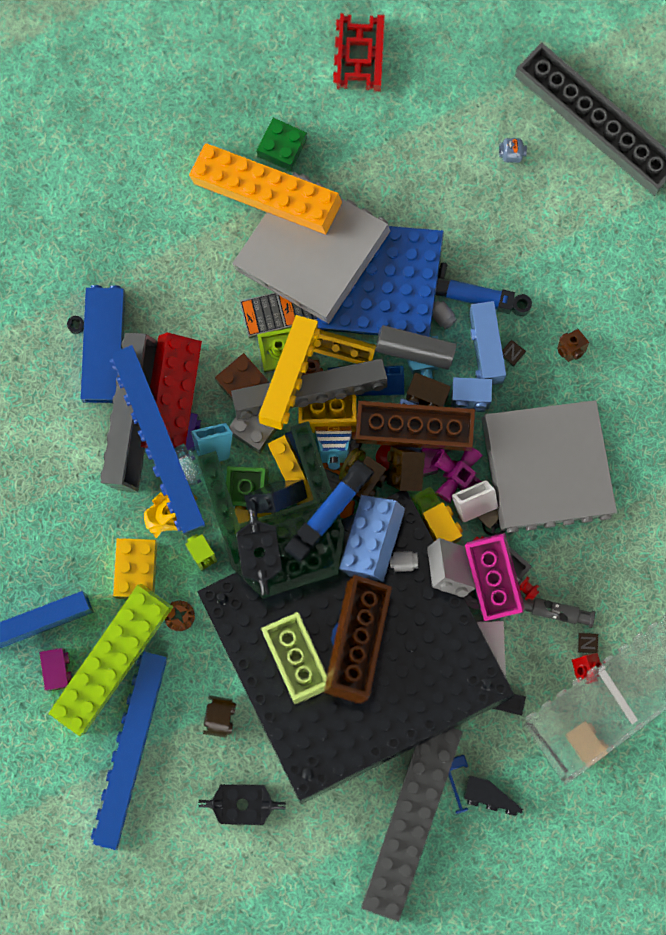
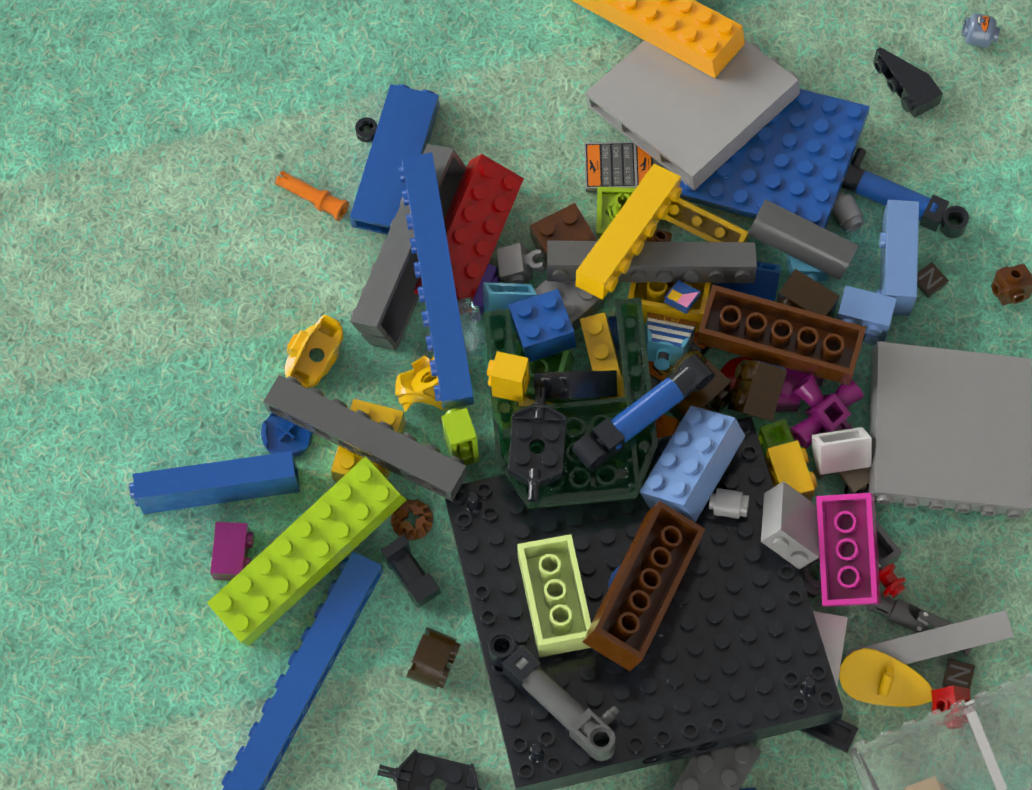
camera: 15 degrees right, 10 degrees down
none -> blue tile [261,413,313,458]
none -> dark grey brick [263,375,467,501]
none -> orange pin [275,170,349,221]
none -> yellow piece [284,315,343,388]
none -> black piece [381,535,441,608]
none -> yellow brick [487,351,530,403]
none -> dark grey piece [488,631,619,761]
none -> light grey brick [497,243,546,284]
none -> blue brick [508,289,577,362]
none -> tile [664,280,701,314]
none -> yellow shield [839,648,933,707]
none -> light grey tile [846,610,1014,664]
none -> black slope [873,47,943,118]

